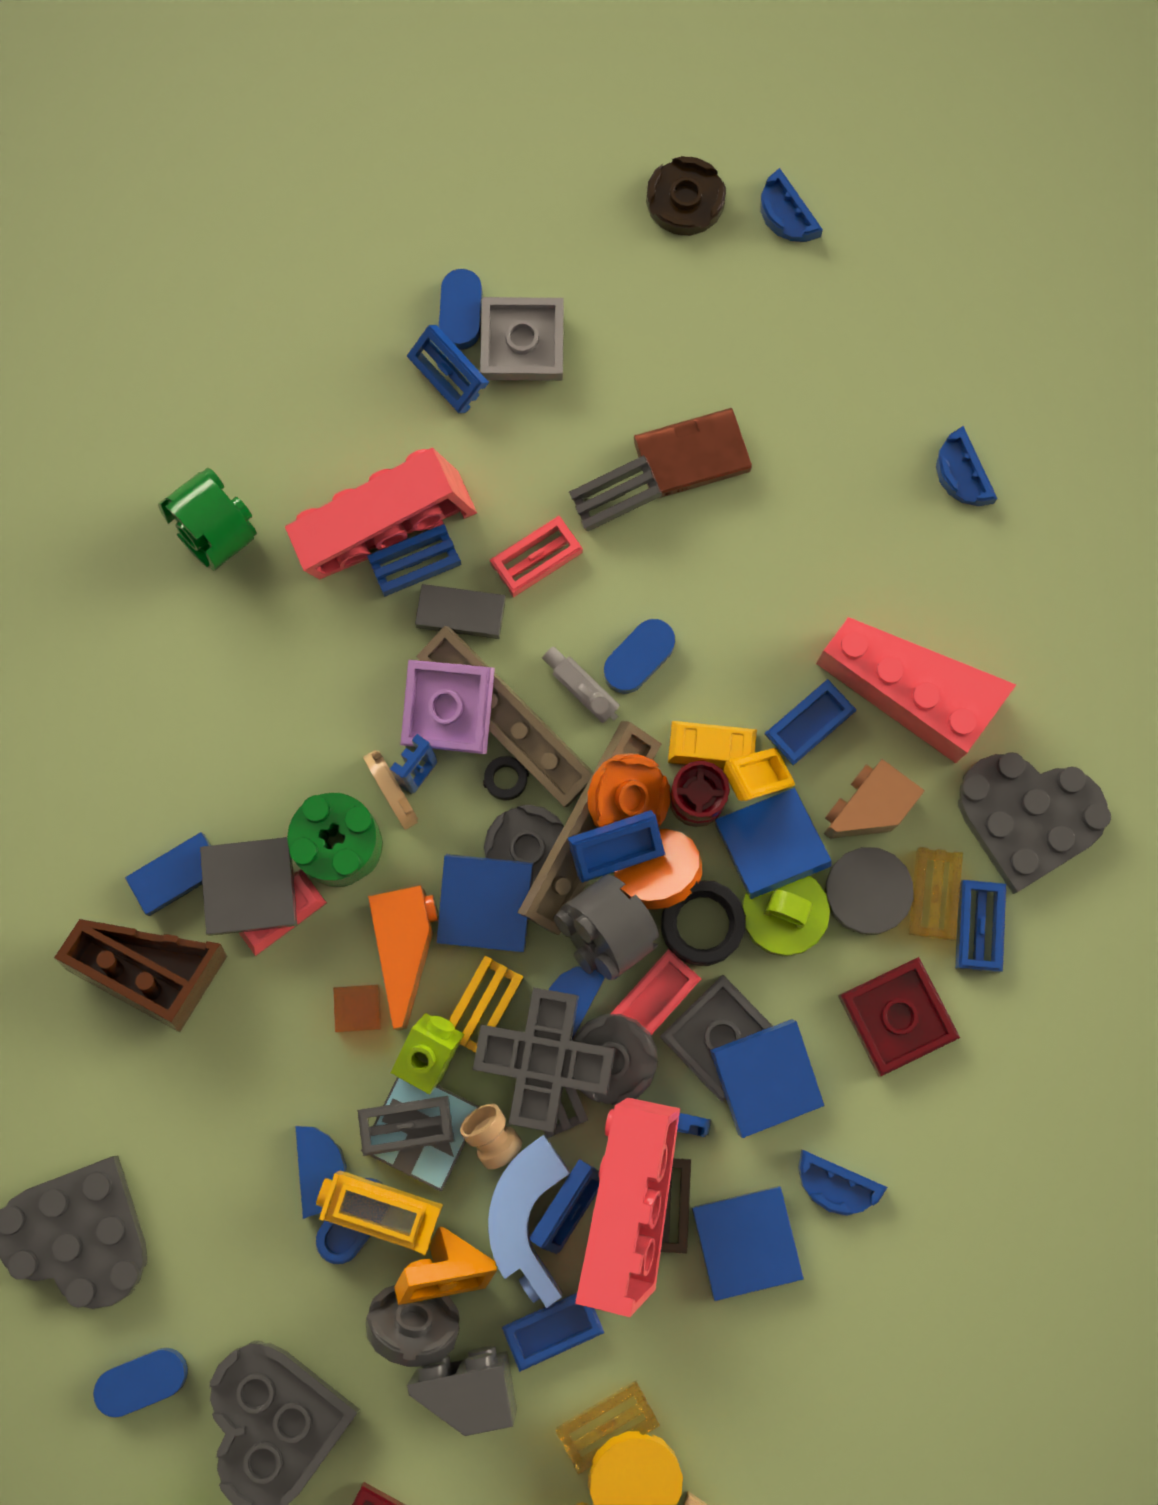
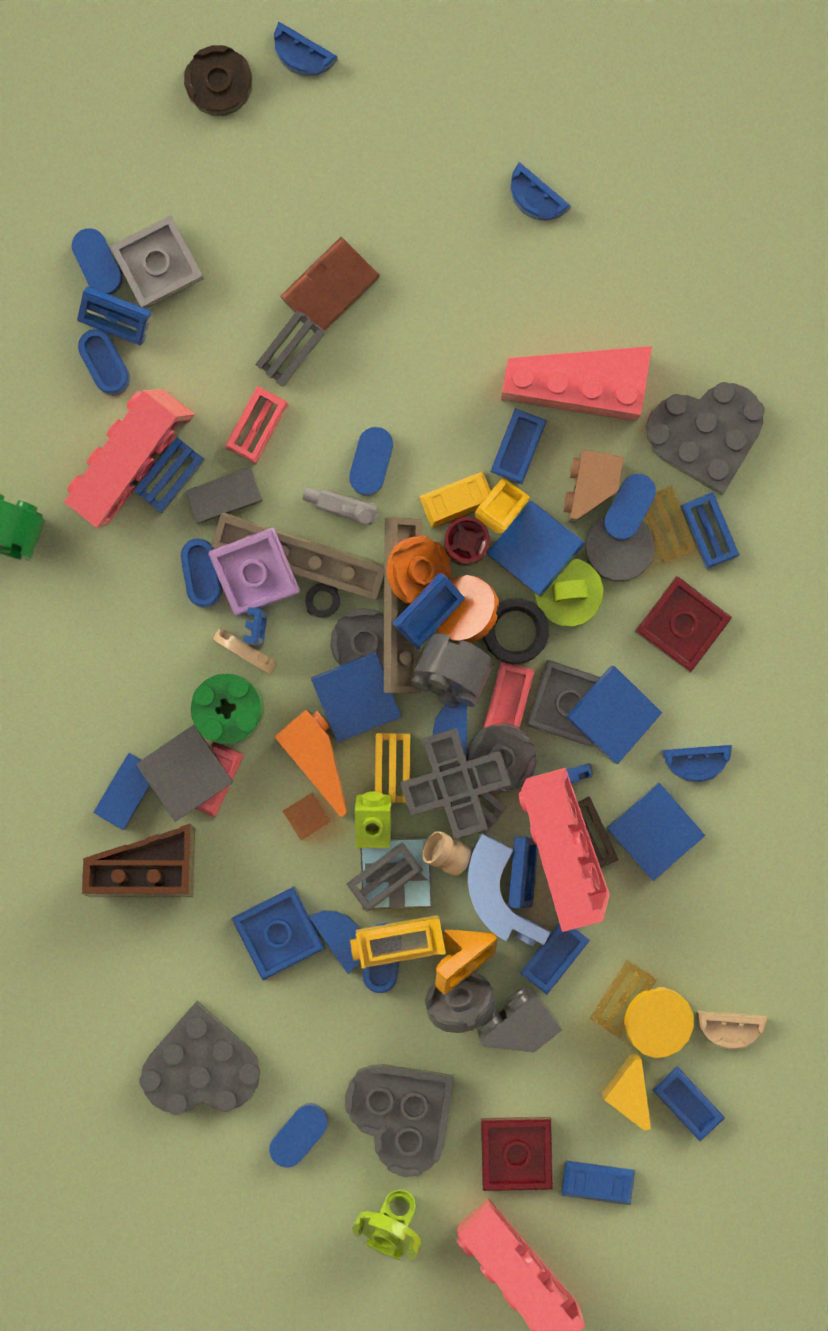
camera: 25 degrees left, 10 degrees up
none -> blue tile [78,329,130,396]
none -> blue tile [181,538,222,608]
none -> blue tile [231,886,325,981]
none -> blue tile [604,474,656,540]

